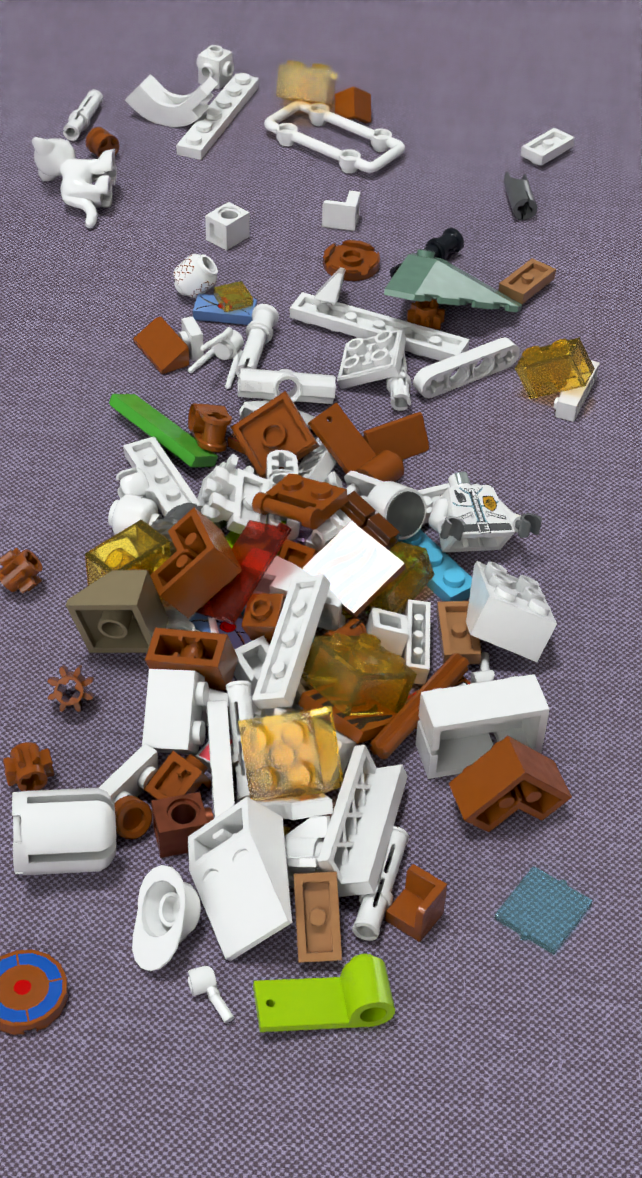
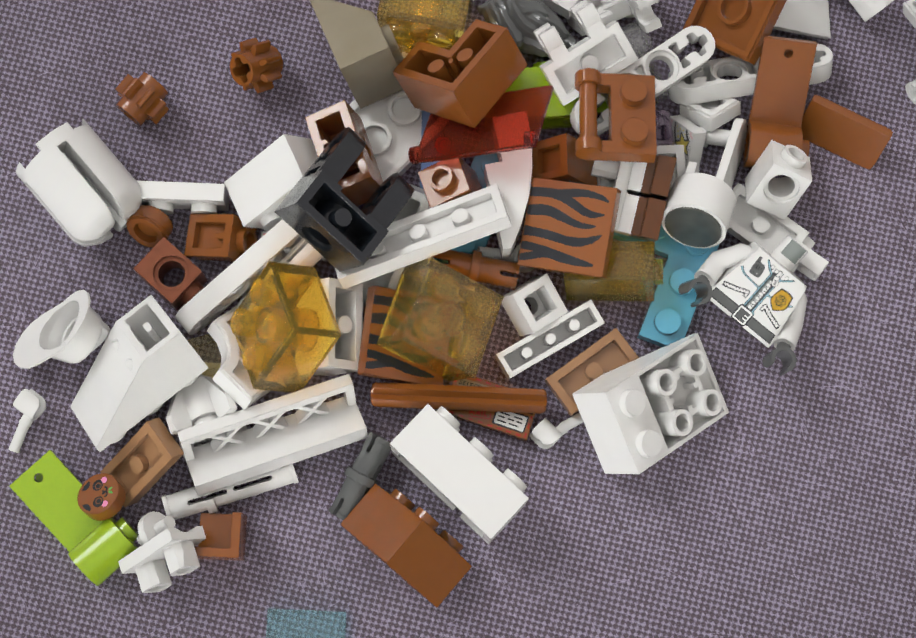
camera: 55 degrees right, 35 degrees up
none -> dark orange tile [77,473,126,521]
none -> white hips [118,511,206,593]
none -> black brick [275,127,414,272]
none -> dark grey pin [328,431,391,520]
none -> white brick [745,140,812,220]

